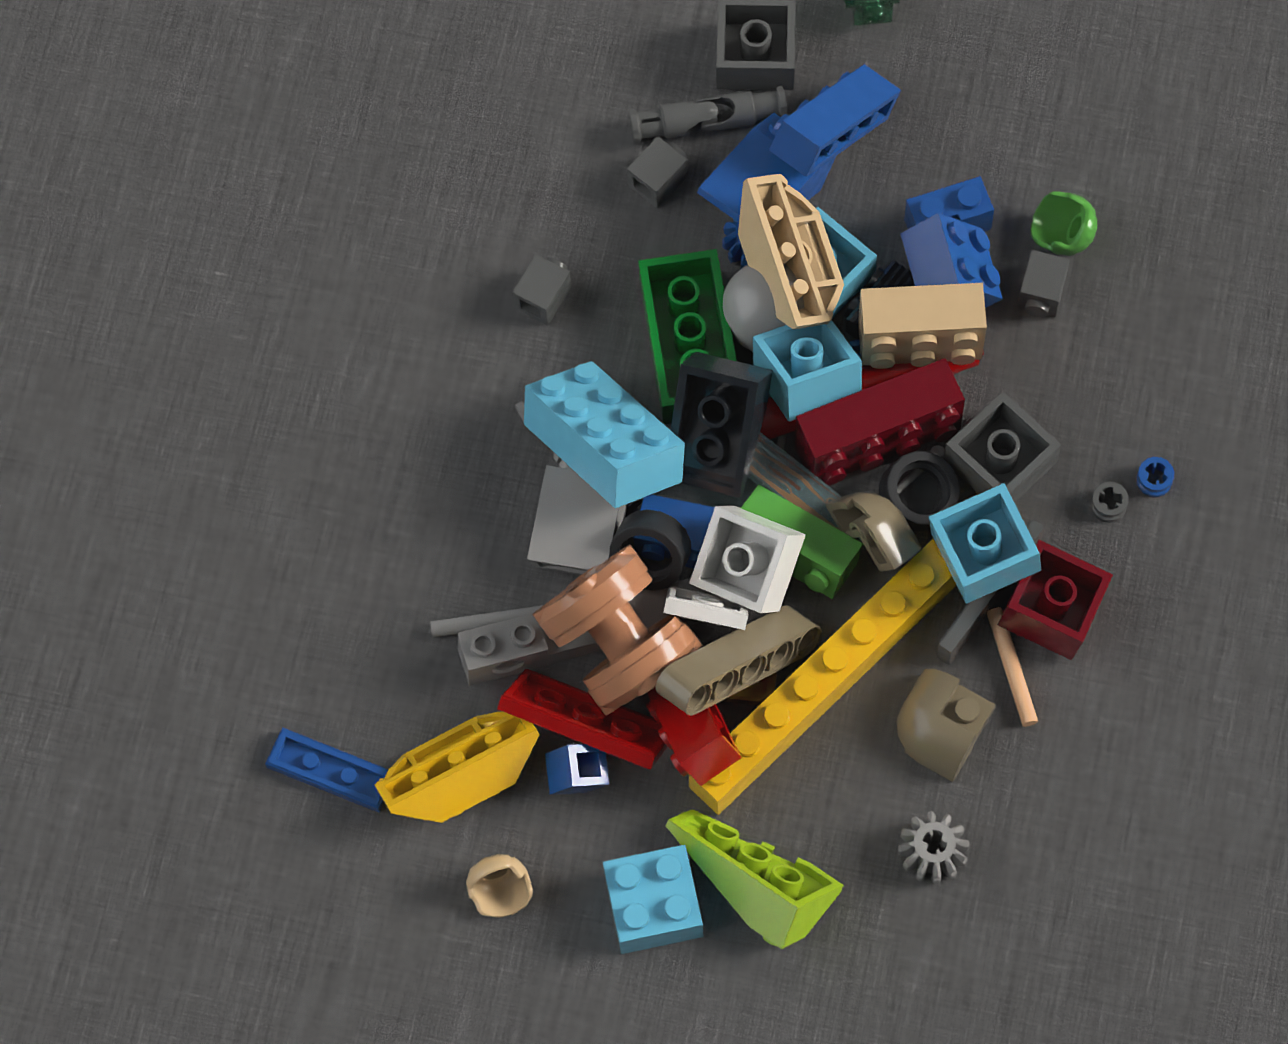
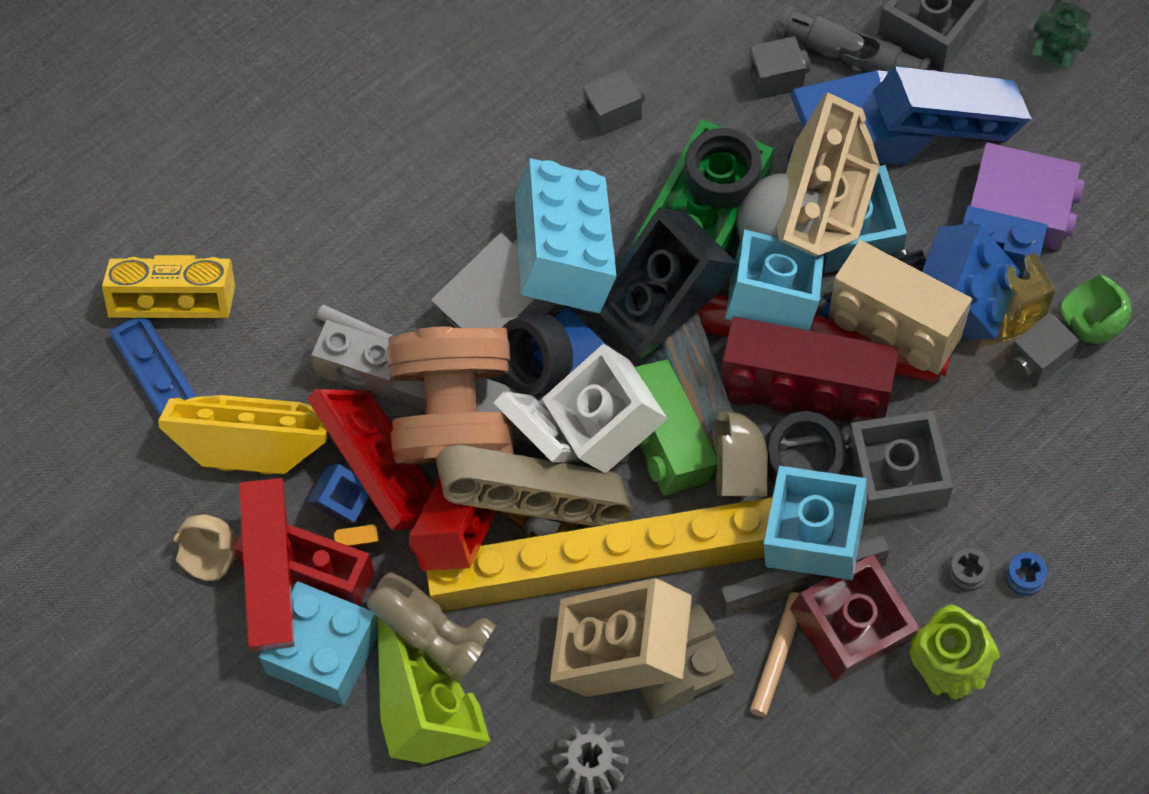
camera: 35 degrees right, 5 degrees down
none -> yellow piece [102,255,235,318]
none -> red brick [234,524,375,606]
none -> red tile [239,478,295,651]
none -> light orange tile [334,525,381,547]
none -> dark tan piece [367,572,496,683]
none -> dark grey hinge [524,515,561,538]
none -> tan brick [550,578,692,697]
none -> black tyre [685,128,762,209]
none -> lime hair [909,604,1000,700]
none -> medium lavender brick [970,142,1085,251]
none -> clear yellow hinge [1001,253,1056,341]

